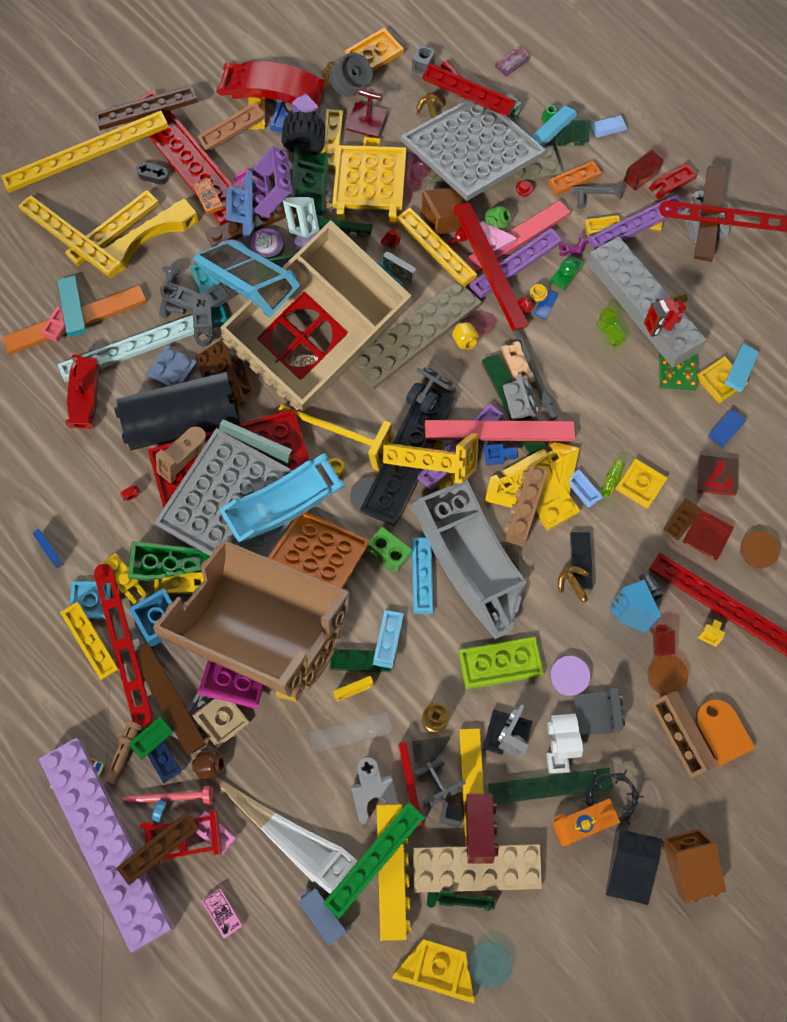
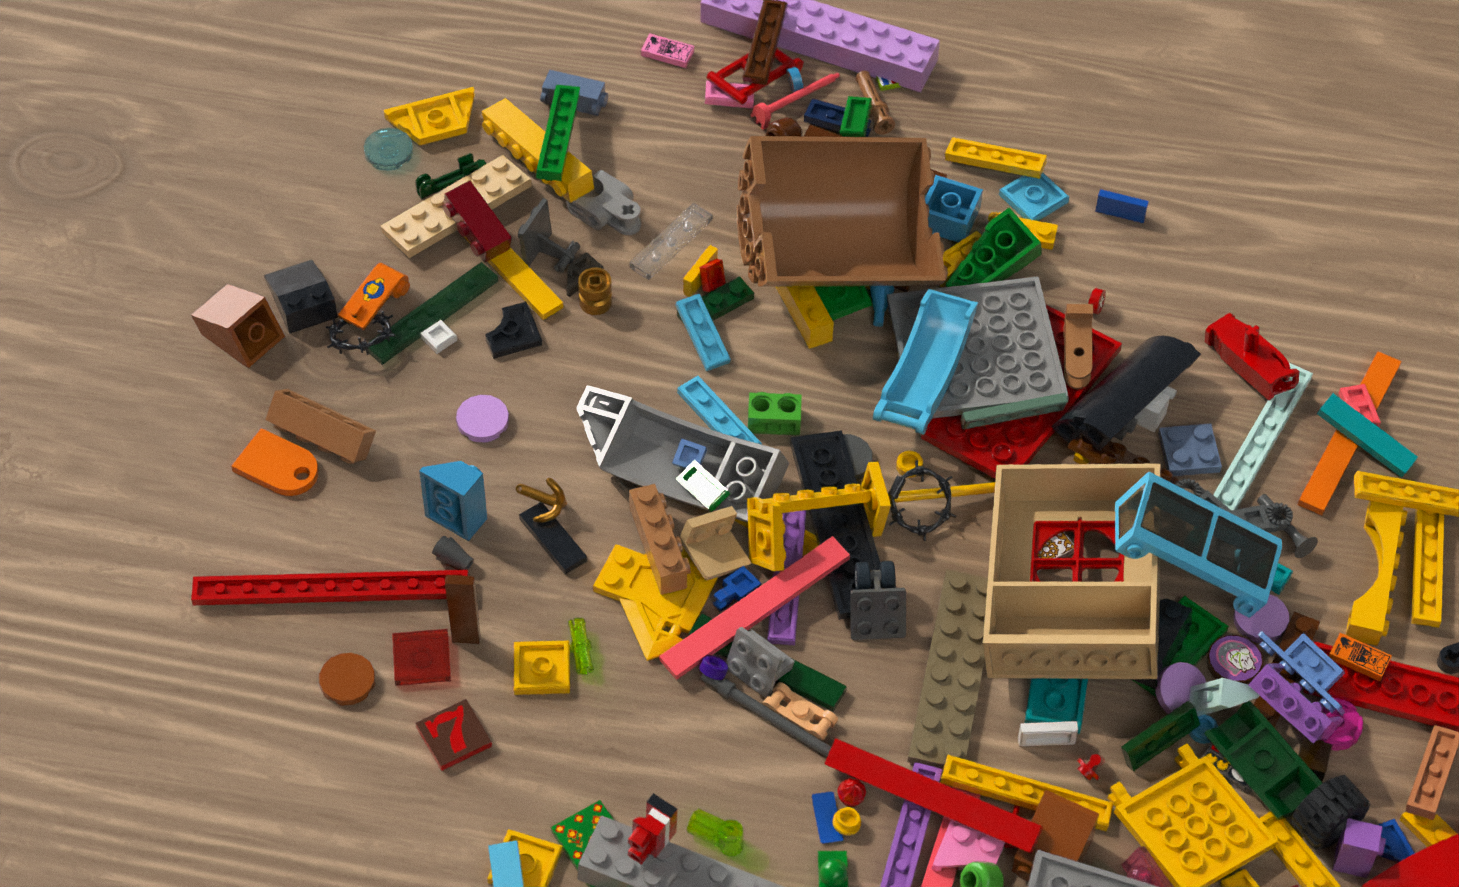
camera: 145 degrees right, 15 degrees down
red piece [94,563,153,728] -> none
white plate [212,777,358,894] -> none
orange plate [268,512,370,589] -> none
red tile [398,742,423,829] -> none
dark grey panel [439,800,464,828] -> none
yellow head [452,322,479,350] -> none
lime tile [458,636,544,690] -> none
clear pink tile [459,312,494,334] -> none
light grey bracket [498,704,529,759] -> none
white brick [547,714,583,759] -> none
light blue tile [569,469,603,508] -> none
dark grey bracket [574,688,625,735] -> none
clear orange tile [647,655,688,695] -> none
clear red bracket [650,624,675,656] -> none
yellow tile [698,619,725,647] -> none
blue tile [708,409,747,448] -> none
none -> medium blue plate [672,438,707,469]
none -> tile [676,460,731,512]
none -> tan bracket [680,506,751,580]
none -> red tile [699,259,726,292]
none -> dark purple tile [699,655,729,680]
none -> black piece [888,460,956,541]

